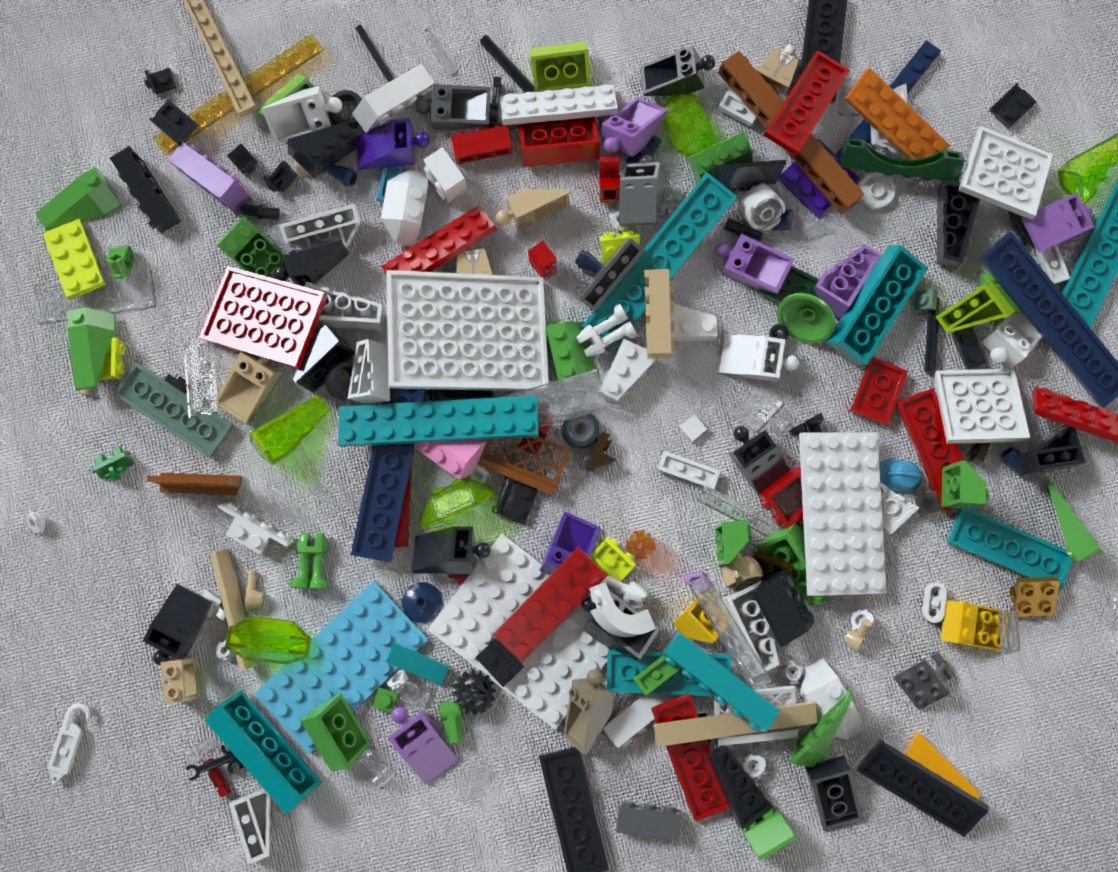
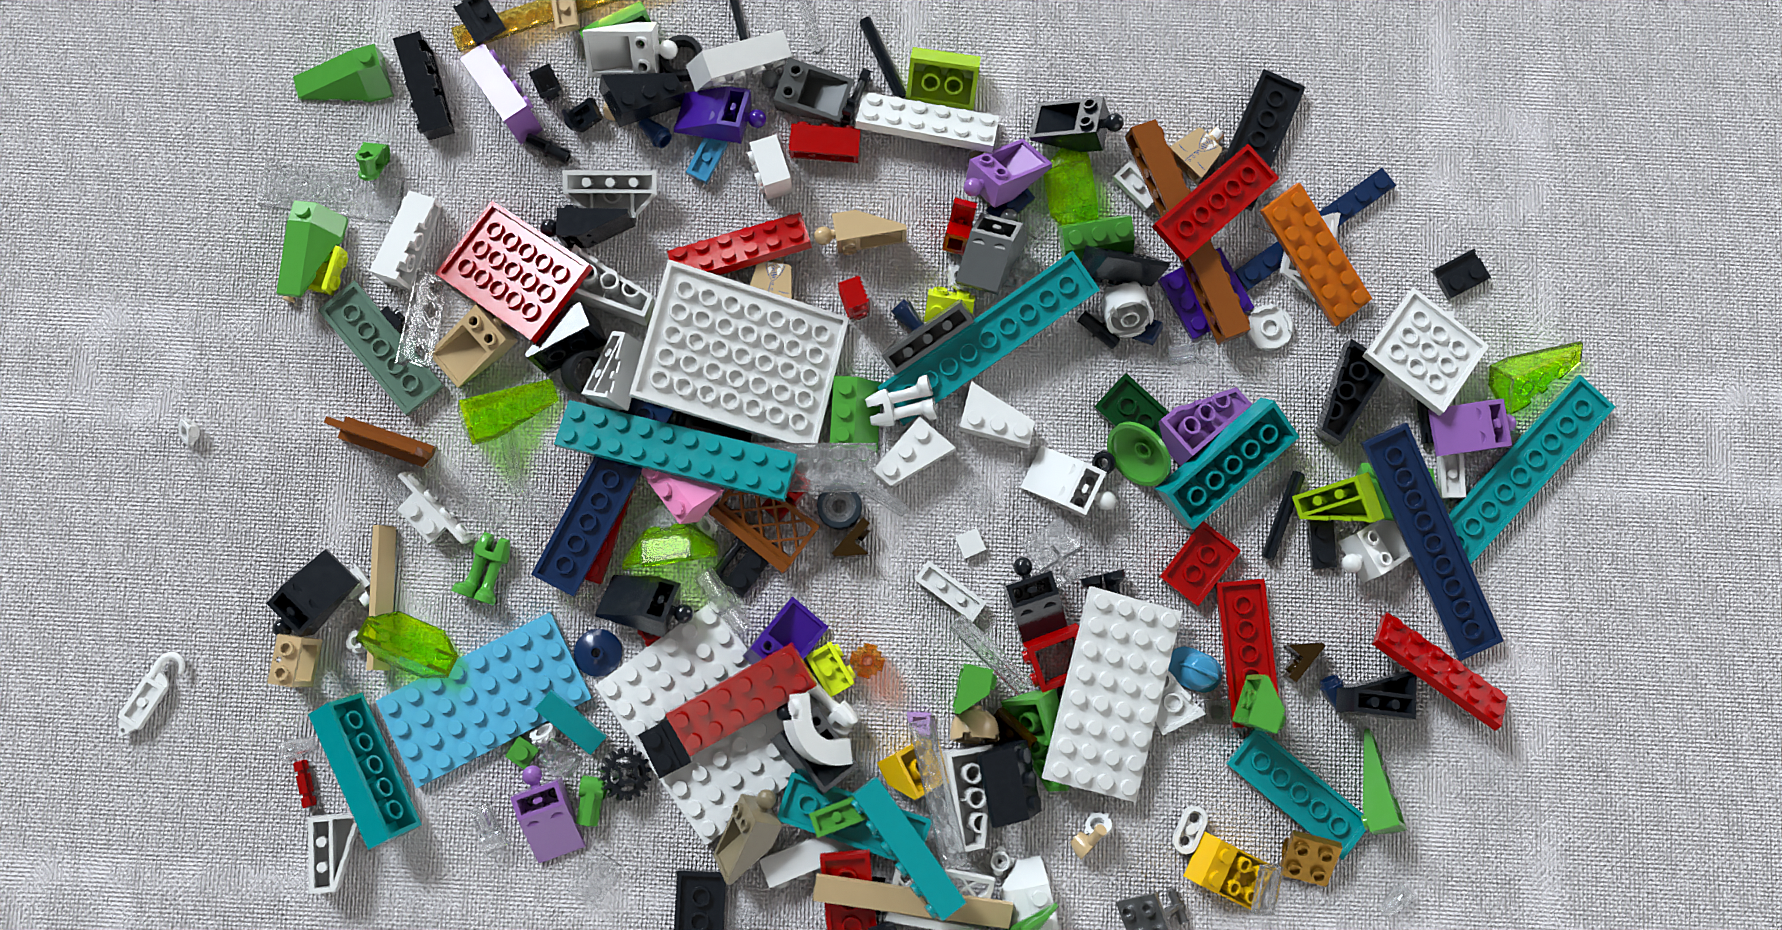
camera: 15 degrees right, 0 degrees up
neon yellow plate [43,219,106,300] -> none
green hips [91,446,134,481] -> none
black bar [185,745,244,781] -> none
bright green slope [215,217,285,277] -> none
tan bar [245,571,263,609] -> none
bright green slope [301,693,372,772] -> none
white wedge [381,170,428,247] -> none
red slope [519,117,600,167] -> none
tan wedge [644,269,675,359] -> none
medium lavender slope [715,234,794,294] -> none
dark green arch [840,138,965,182] -> none
sand green plate [915,289,938,312] -> none
white plate [934,369,1030,444] -> none
none -> white wedge [369,190,442,291]
none -> clear piece [693,566,753,637]

